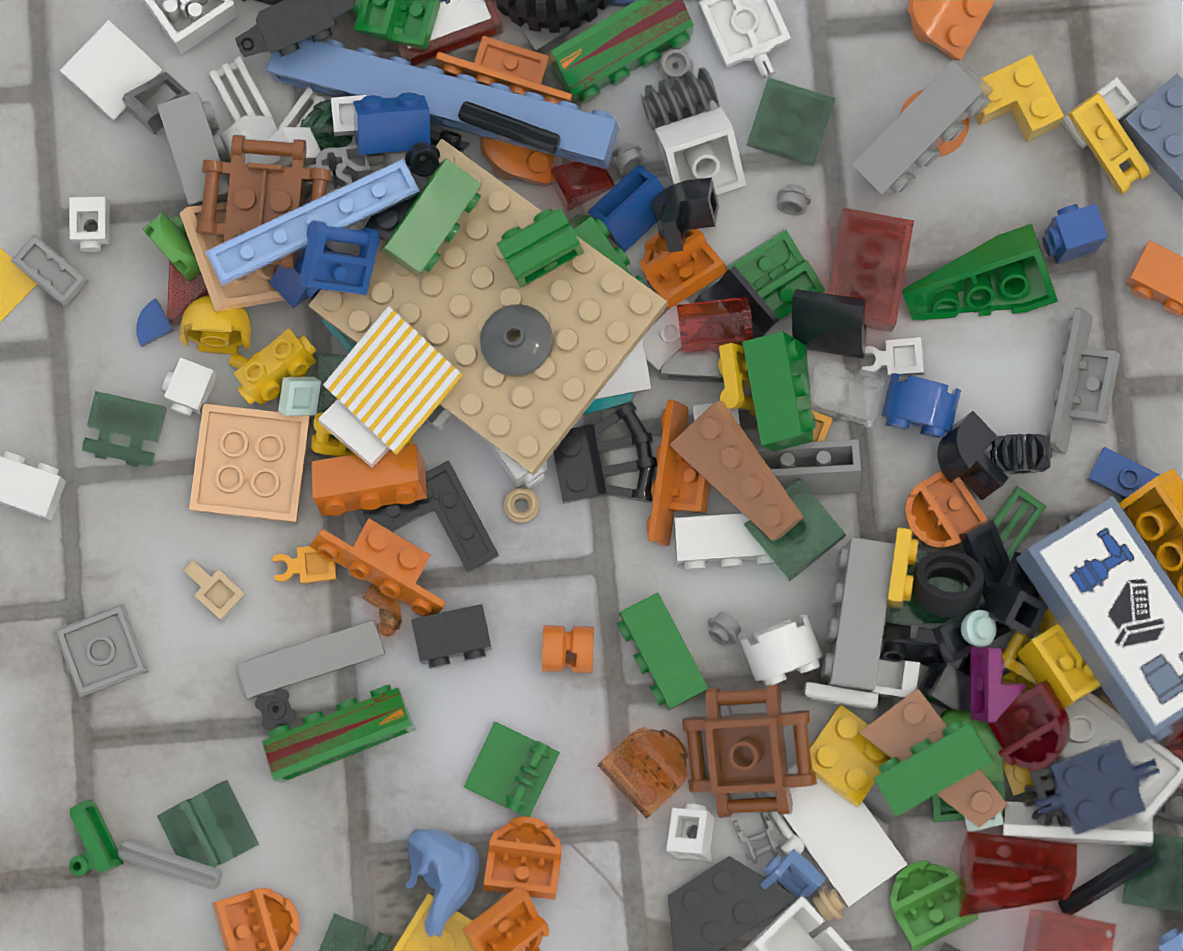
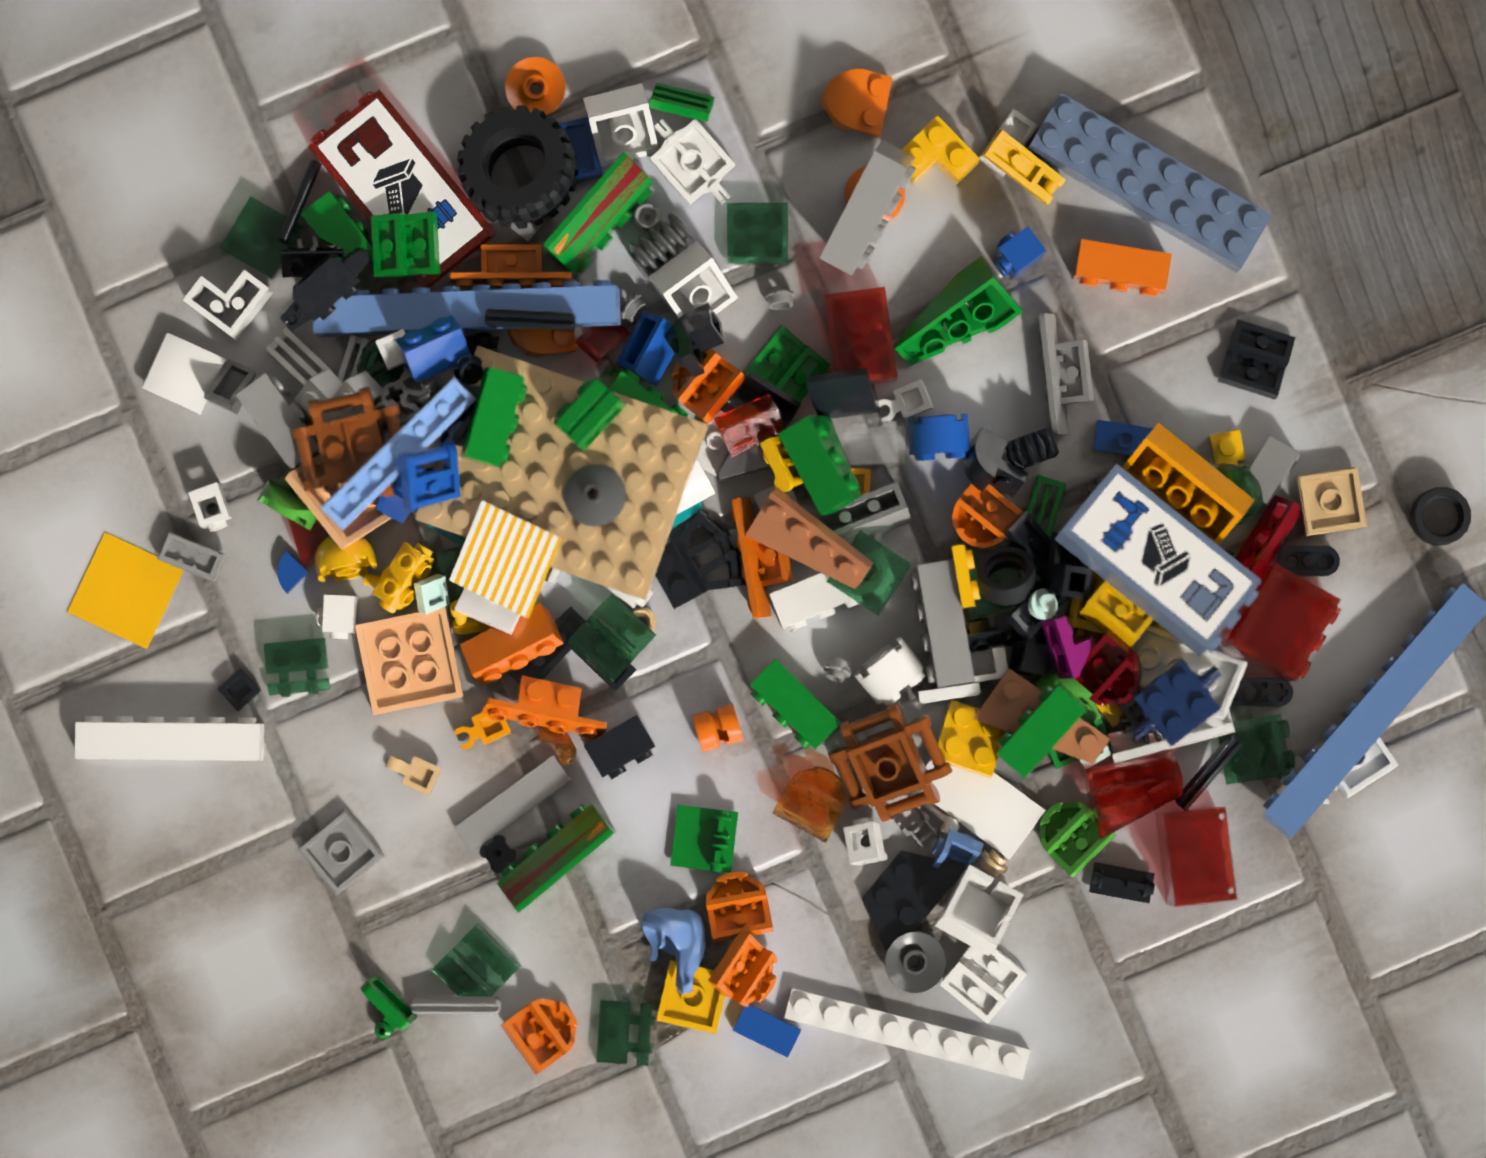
camera: 20 degrees left, 5 degrees up
none -> black tile [218,668,262,712]
none -> clear green slope [567,593,656,683]

